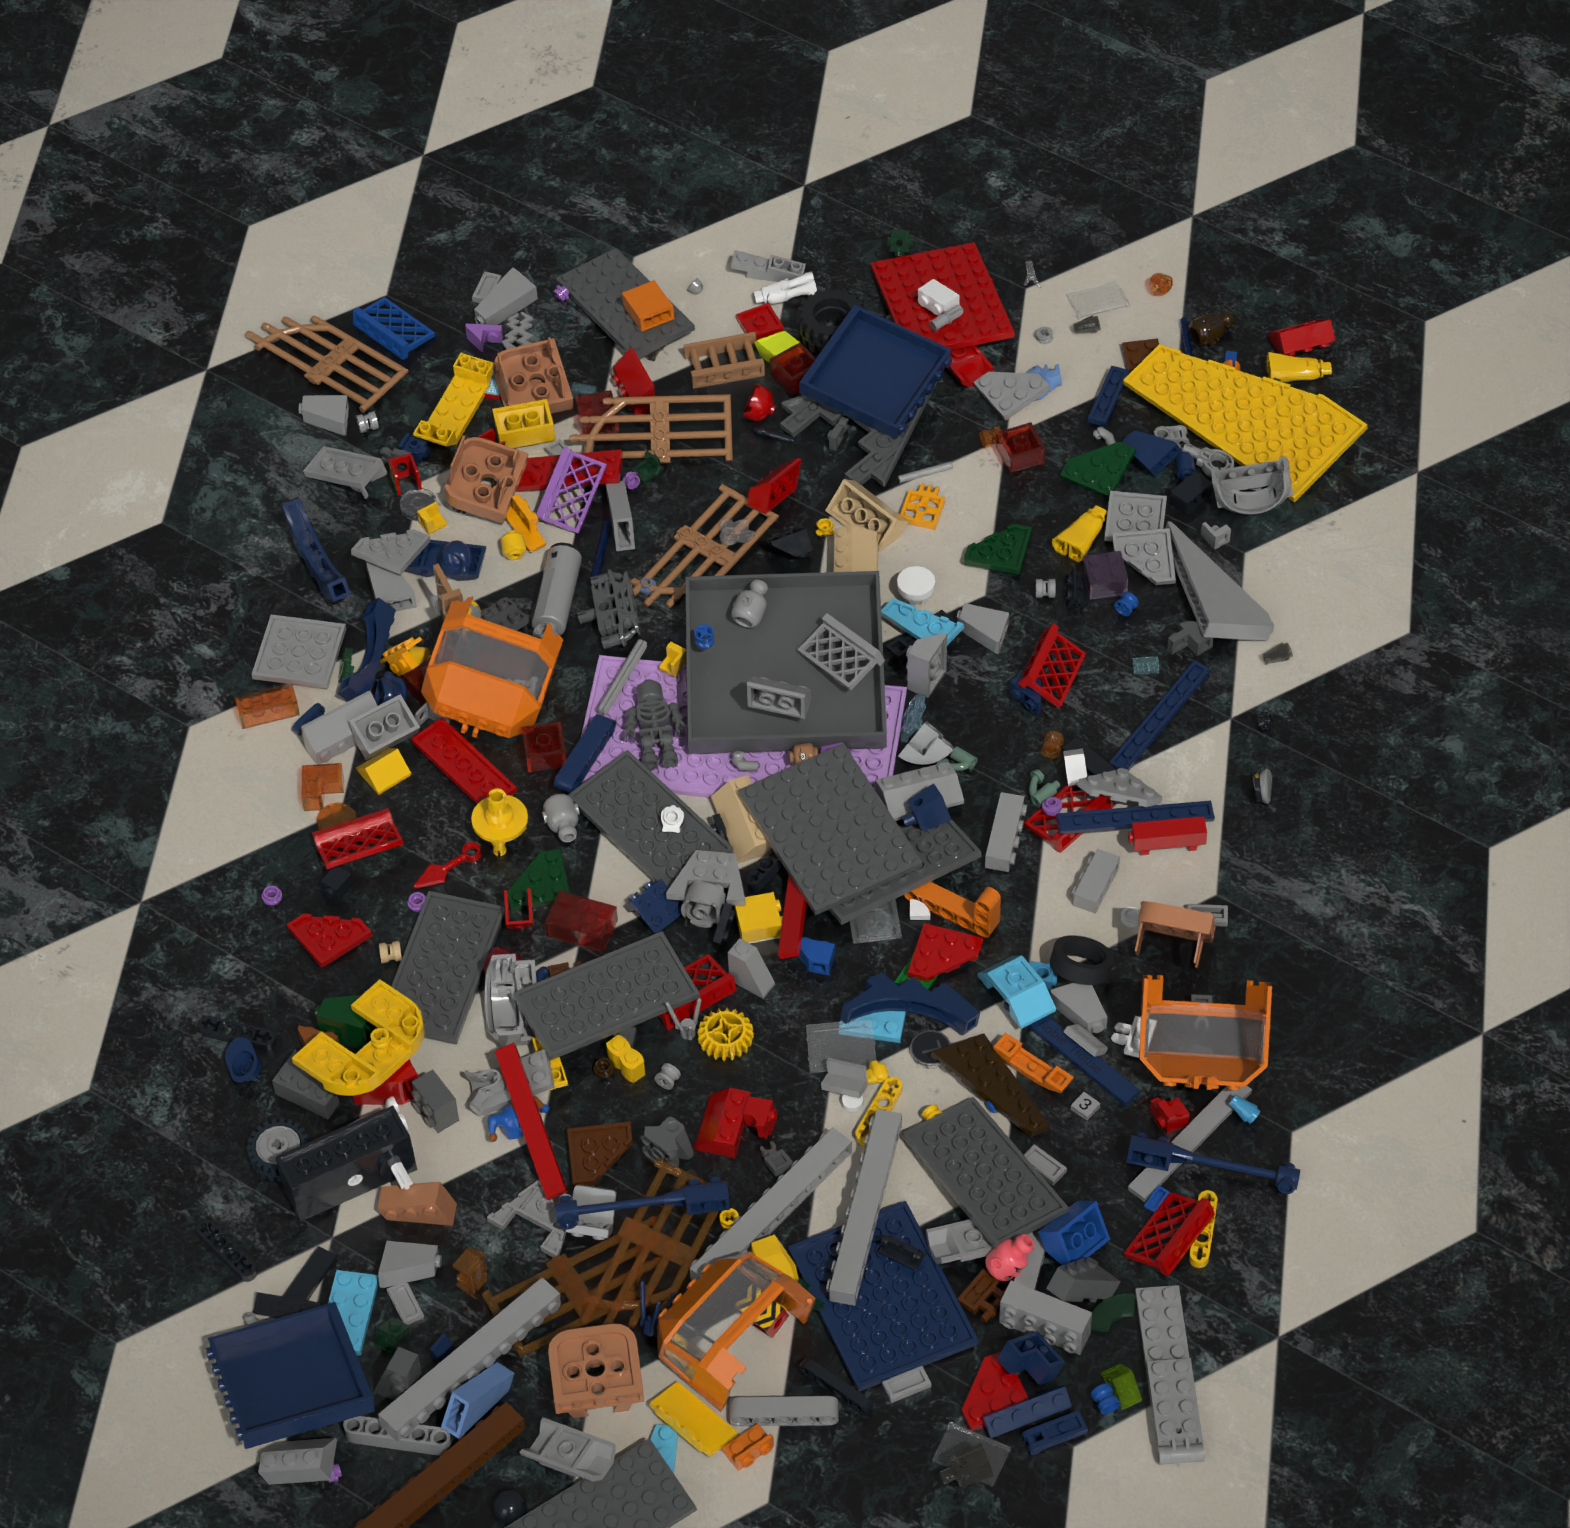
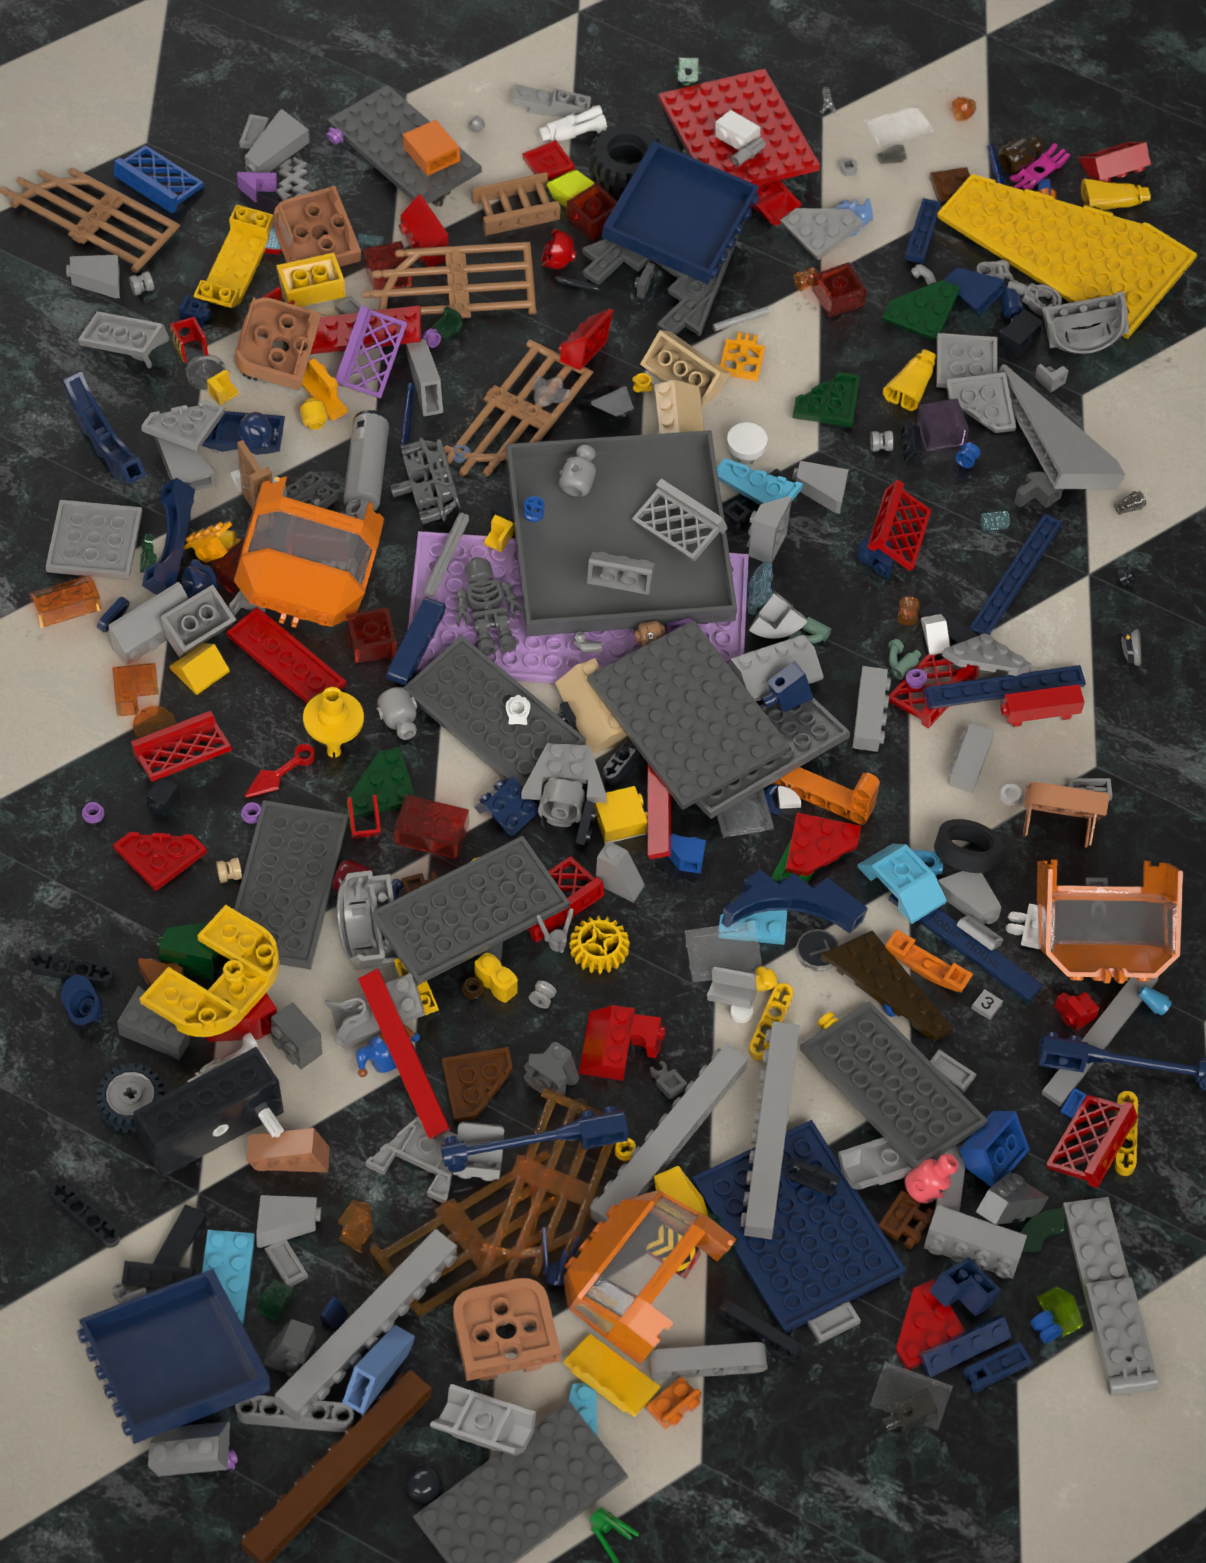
camera: 10 degrees left, 5 degrees up
dark grey plate [380,447,412,469] -> none
none -> dark blue piece [763,783,782,814]
none -> dark pink piece [1010,143,1070,190]

